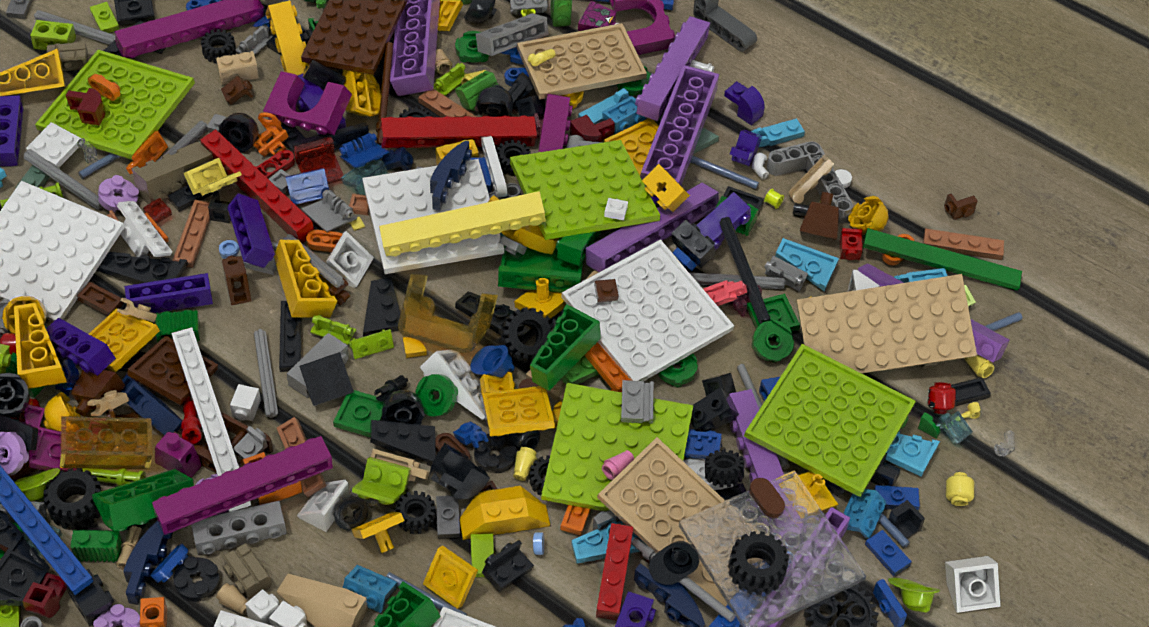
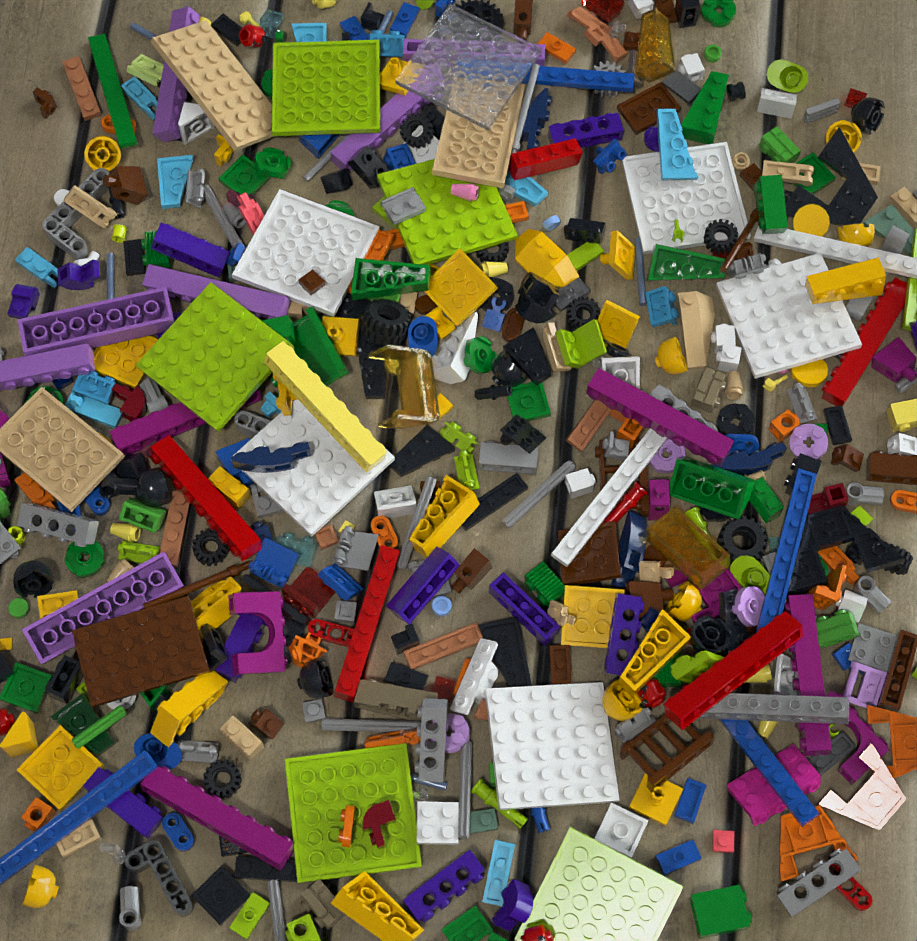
camera: 120 degrees left, 15 degrees up
light yellow bracket [184,158,242,196] -> none
white beam [481,136,507,198] -> none
black tyre [496,140,531,176] -> none
light yellow arm [528,49,555,66] -> none
white plate [604,198,628,220] -> none
yellow brick [642,164,690,212] -> none
black piece [649,541,699,585] -> none
black brick [671,220,715,268] -> none
black axle [719,217,770,324] -> none
black tyre [728,531,789,596] -> none
reddish brown tile [749,478,785,518] -> none
red brick [839,228,862,260] -> none
none -> light grey brick [415,698,448,783]
none -> yellow cylinder [655,337,688,375]

